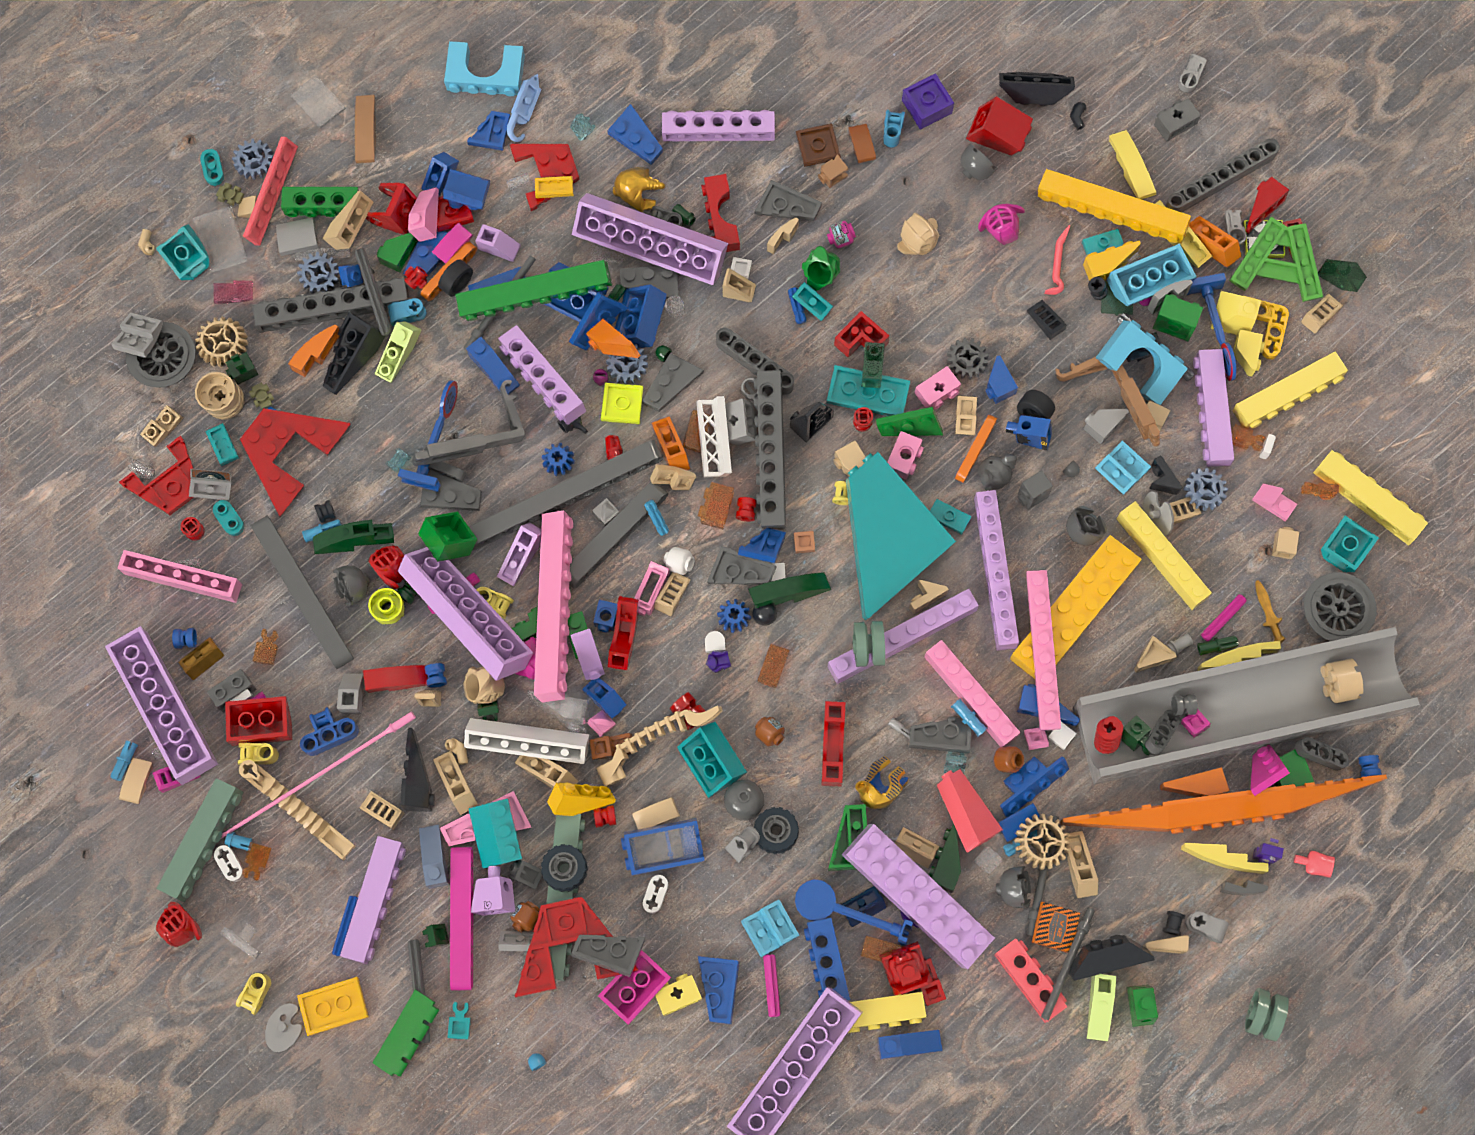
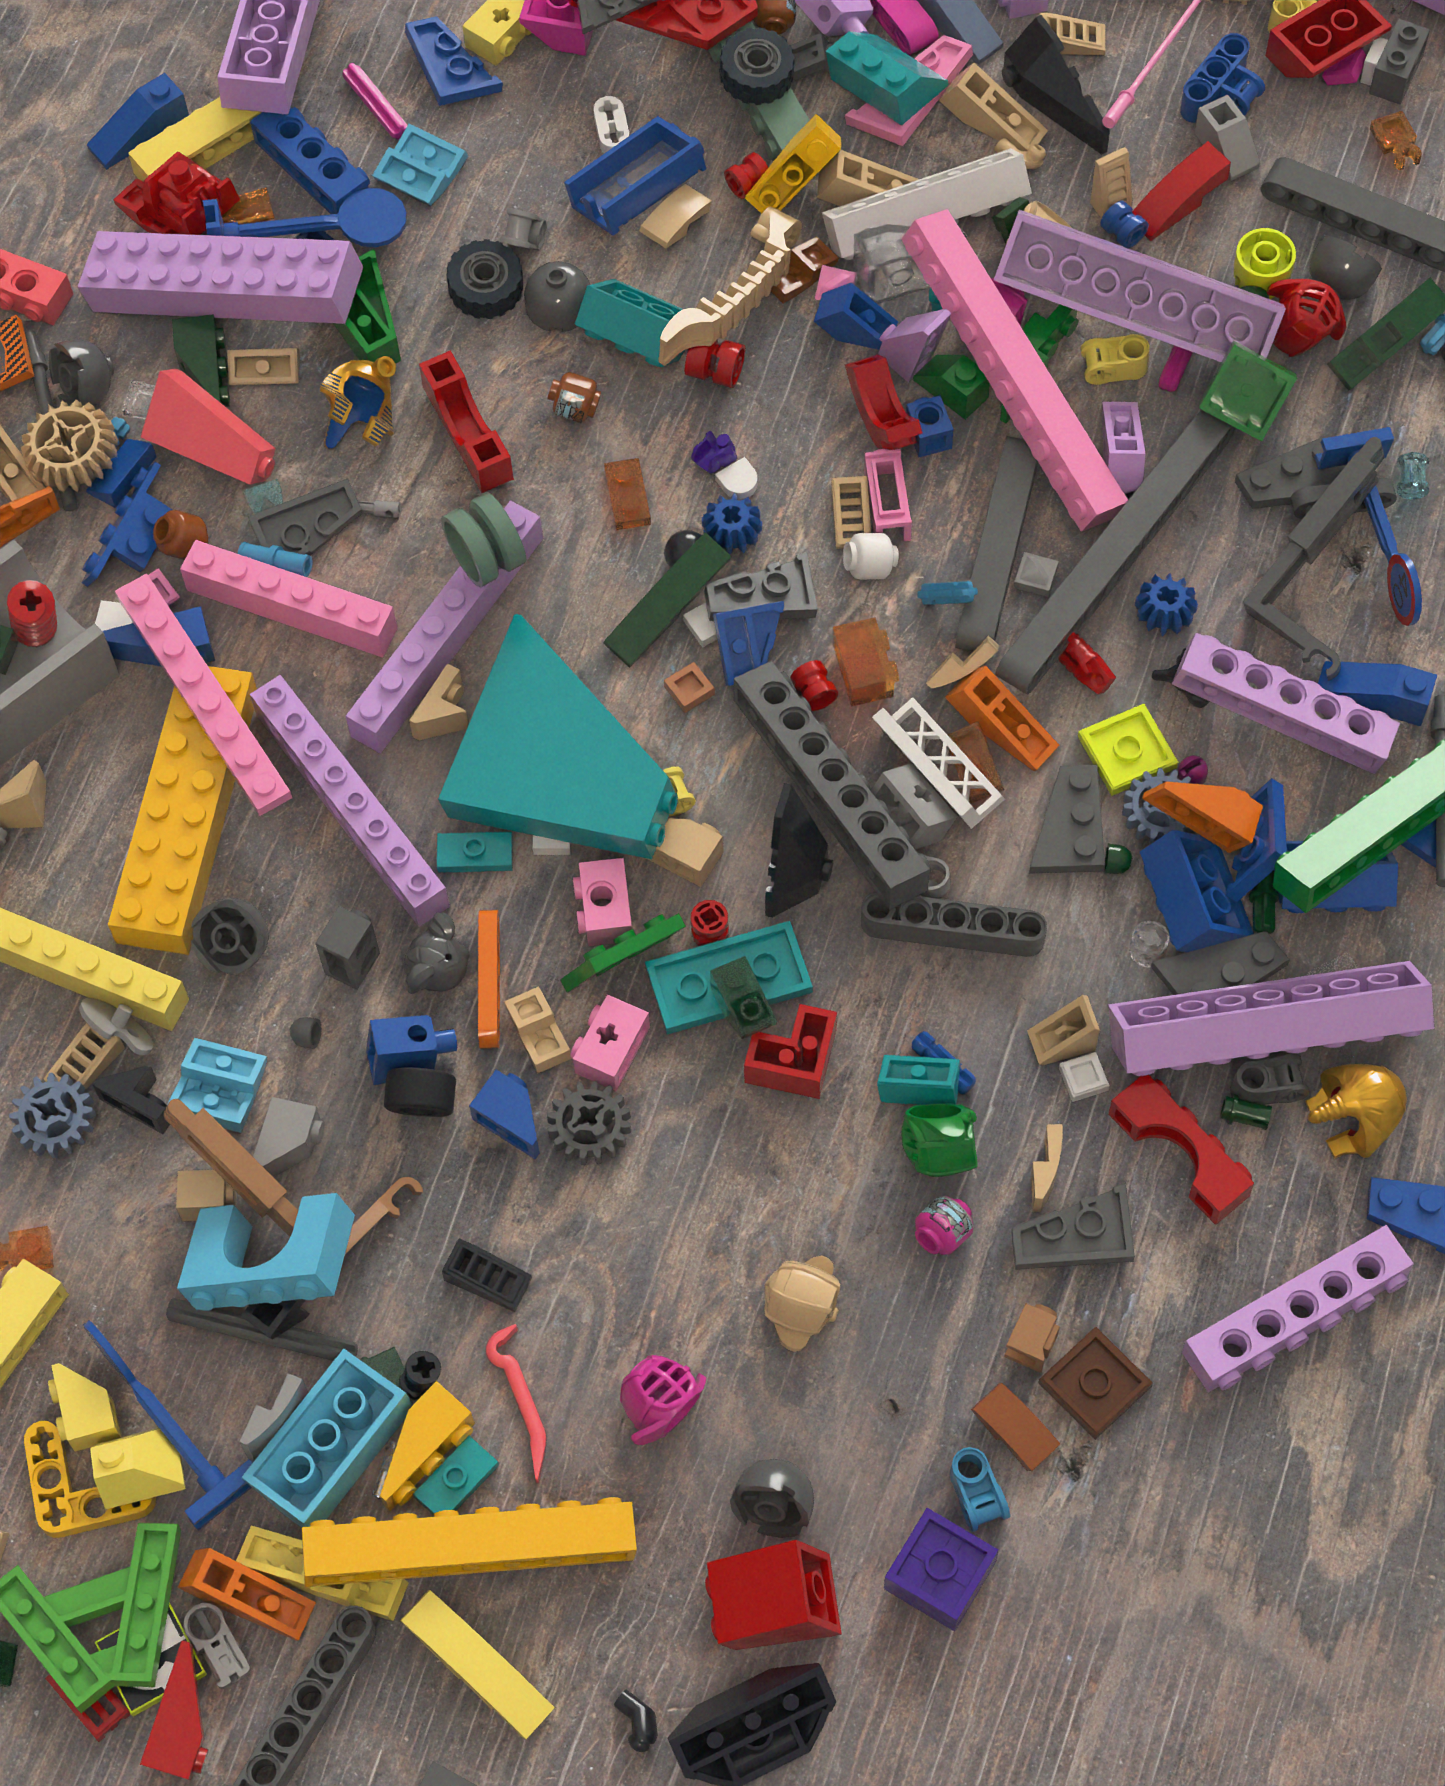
camera: 150 degrees right, 10 degrees down
green container [1152,294,1203,342] -> none
lavender brick [1193,349,1234,467] -> none

